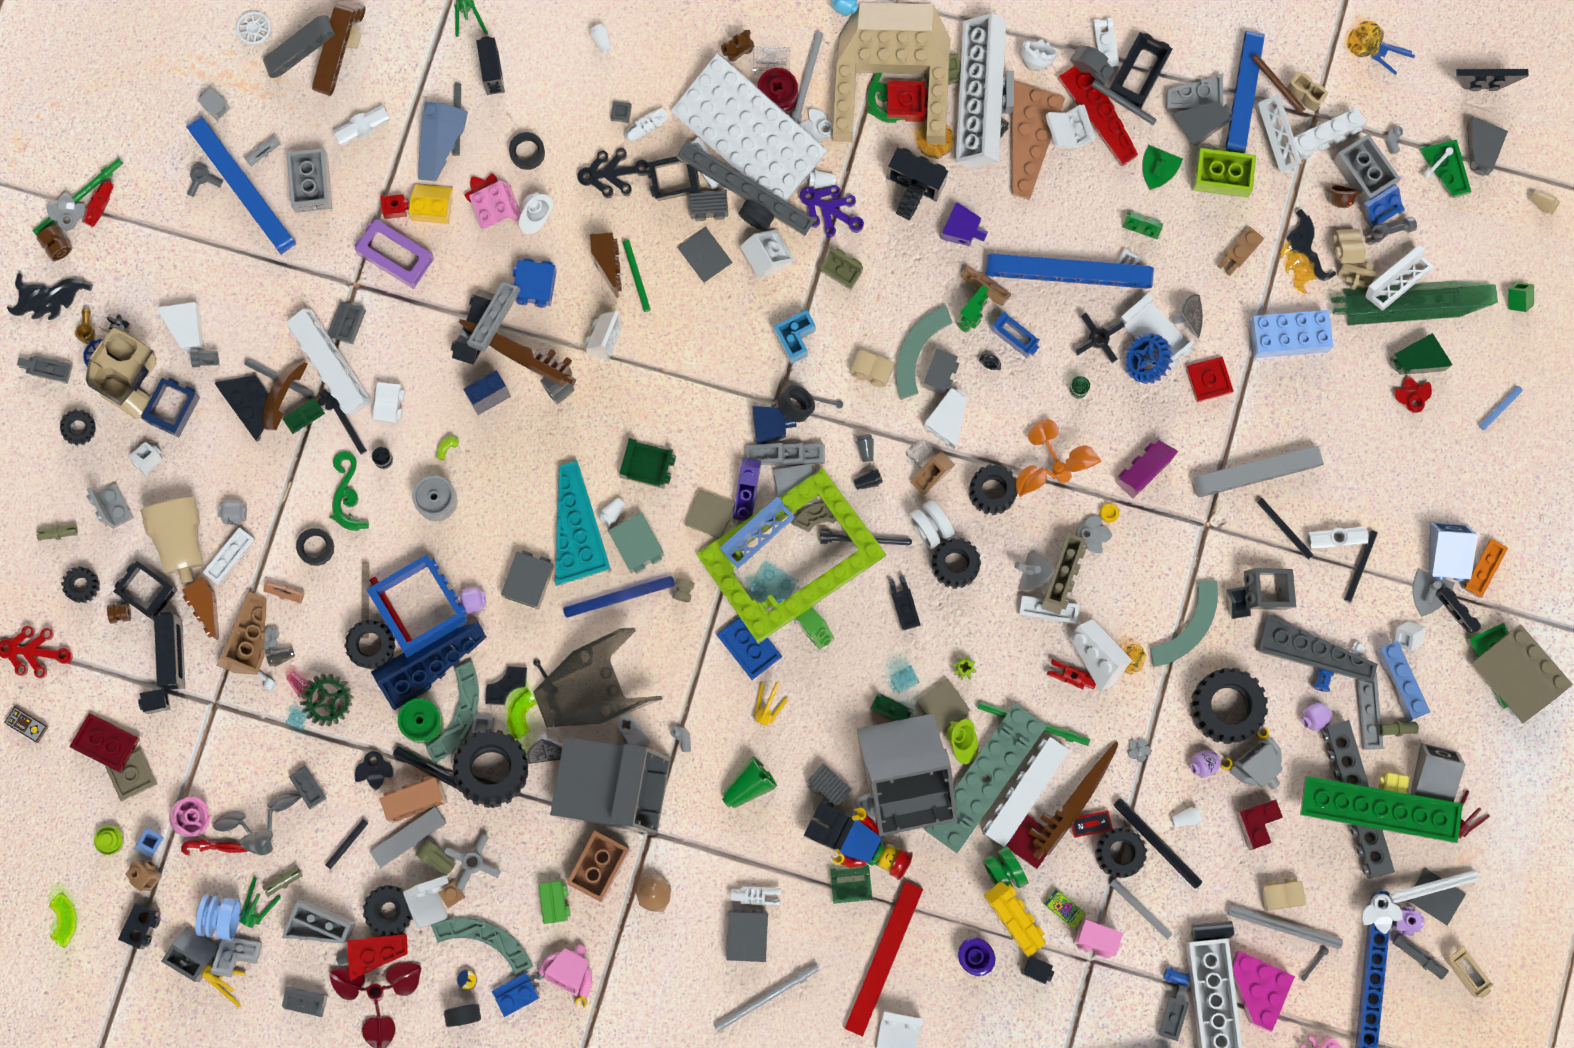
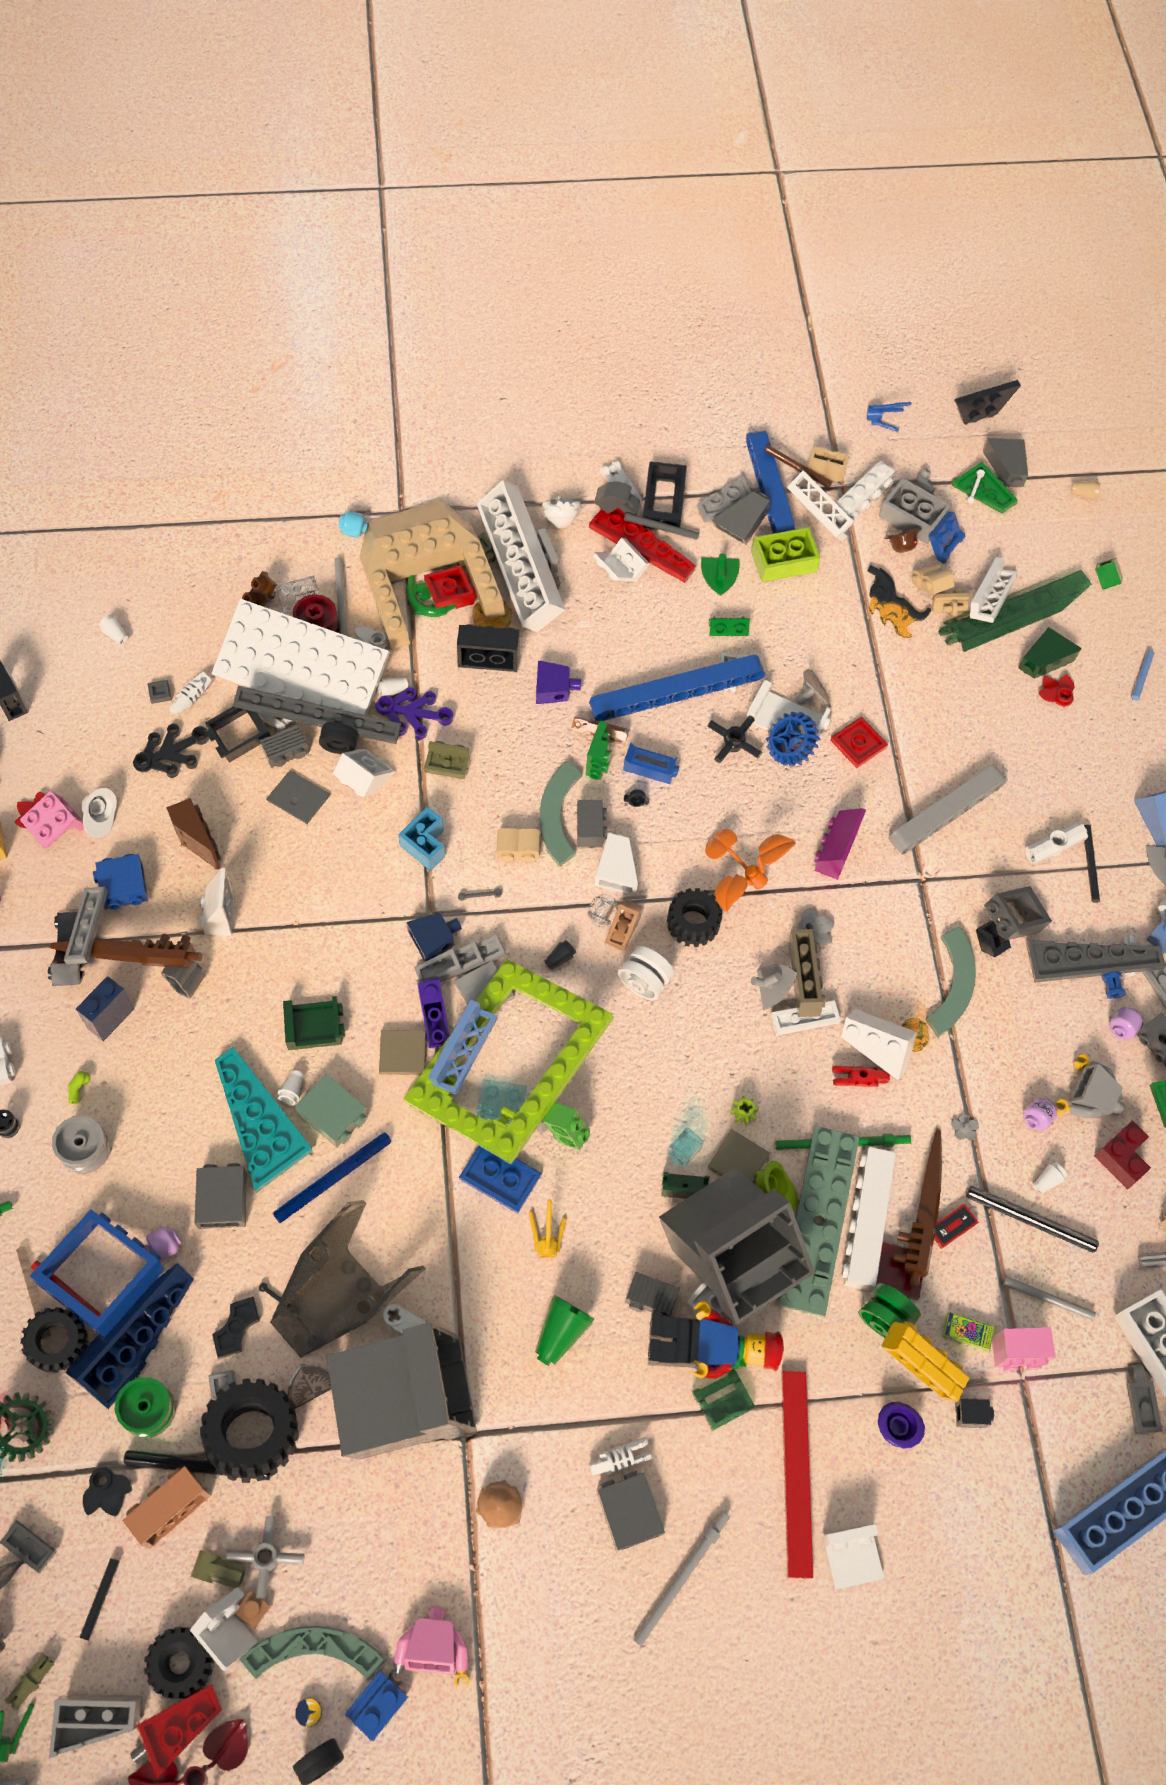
camera: 25 degrees left, 15 degrees down
light grey tile [370,807,447,868] -> none
sand green tile [426,660,479,765] -> none
clear neon green cylinder [507,687,537,741] -> none
black tyre [509,132,545,170] -> none
bright green brick [538,881,571,924] -> none
nougat brick [566,830,630,903] -> none
green bar [622,240,651,312] -> none
light grey arm [670,726,691,752] -> none
dark tan wheel [672,579,695,602] -> none
black tyre [777,385,815,423] -> none
dark tan tile [792,502,836,533] -> none
black piece [820,529,912,546] -> none
dark grey cone [855,434,874,462] -> none
black hinge [888,575,921,631] -> none
black tyre [896,184,924,221] -> none
black tyre [931,538,981,589] -> none
nougat wing [1012,81,1065,200] -> none
clear green wheel [1069,376,1090,399] -> none
black tyre [1095,827,1147,878] -> none
yellow tile [1100,503,1120,523] -> none
blue pin [1163,967,1190,987] -> none
black tyre [1190,668,1268,744] -> none
black brick [1191,921,1235,942] -> none
medium nougat hinge [1218,227,1265,276] -> none
light blue brick [1250,310,1334,358] -> none
black bar [1257,498,1314,560] -> none
clear yellow plate [1347,21,1384,57] -> none
flat silver bar [1364,216,1417,245] -> none

